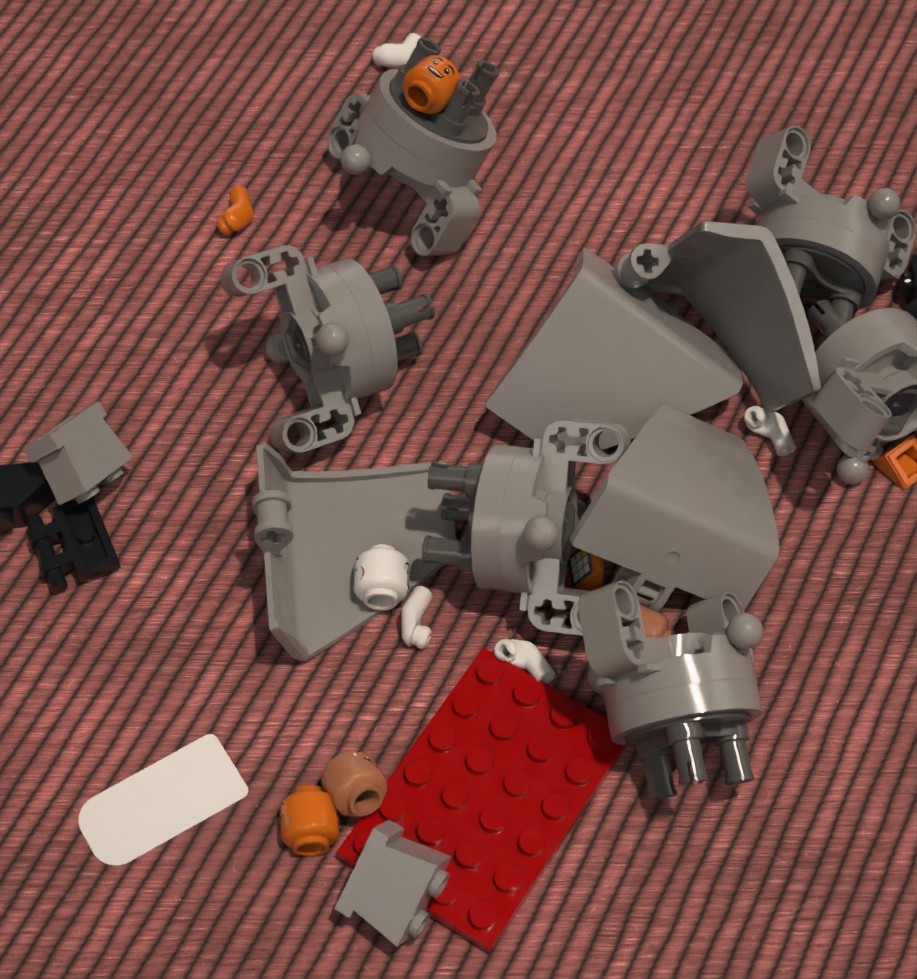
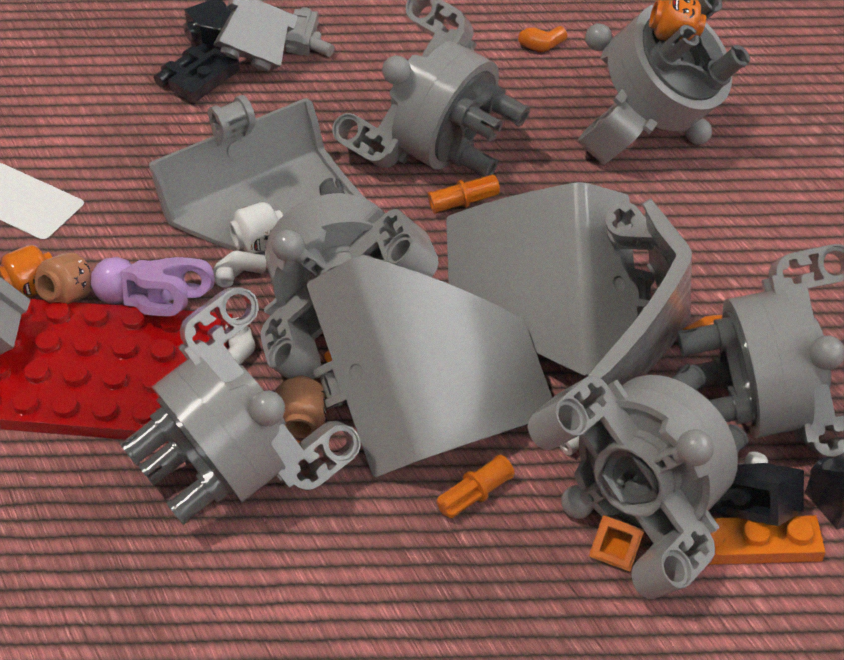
camera: 65 degrees right, 10 degrees down
white arm [372,33,421,68] -> none
none -> lavender piece [91,257,215,316]
none -> light grey piece [285,7,335,57]
none -> orange axle [428,175,500,214]
none -> orange axle [436,454,515,518]

